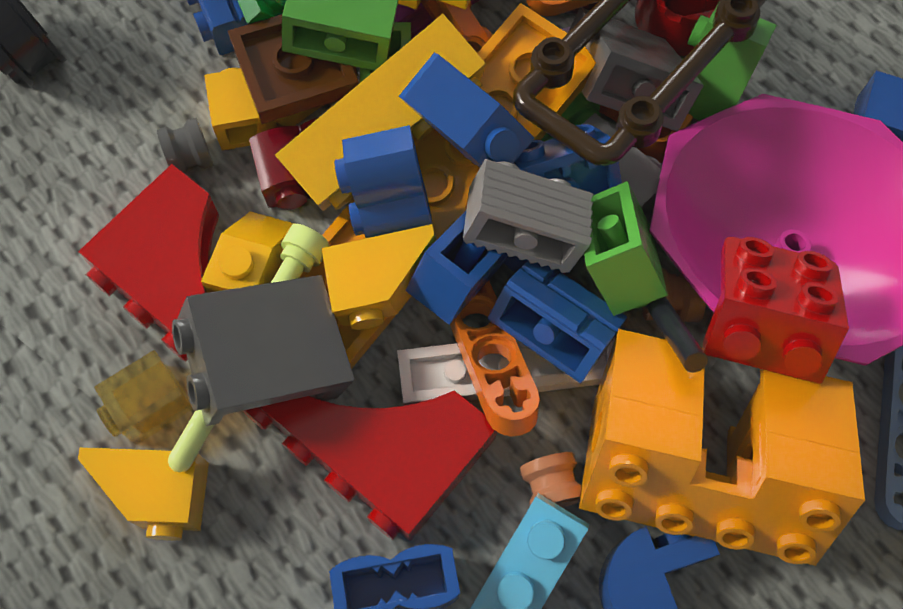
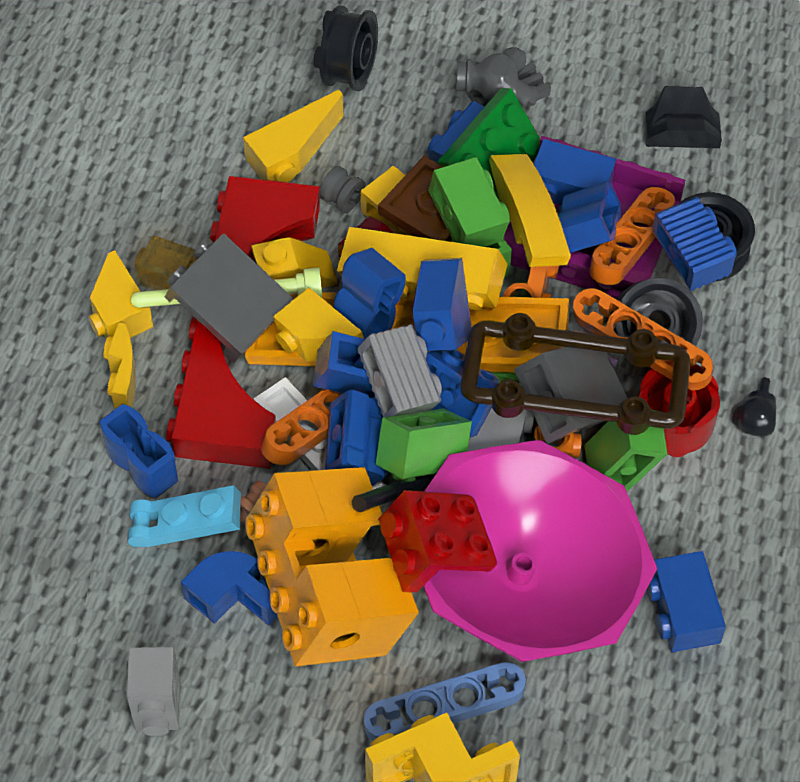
camera: 60 degrees right, 10 degrees down
none -> yellow slope [103,322,136,409]
none -> yellow slope [243,89,344,183]

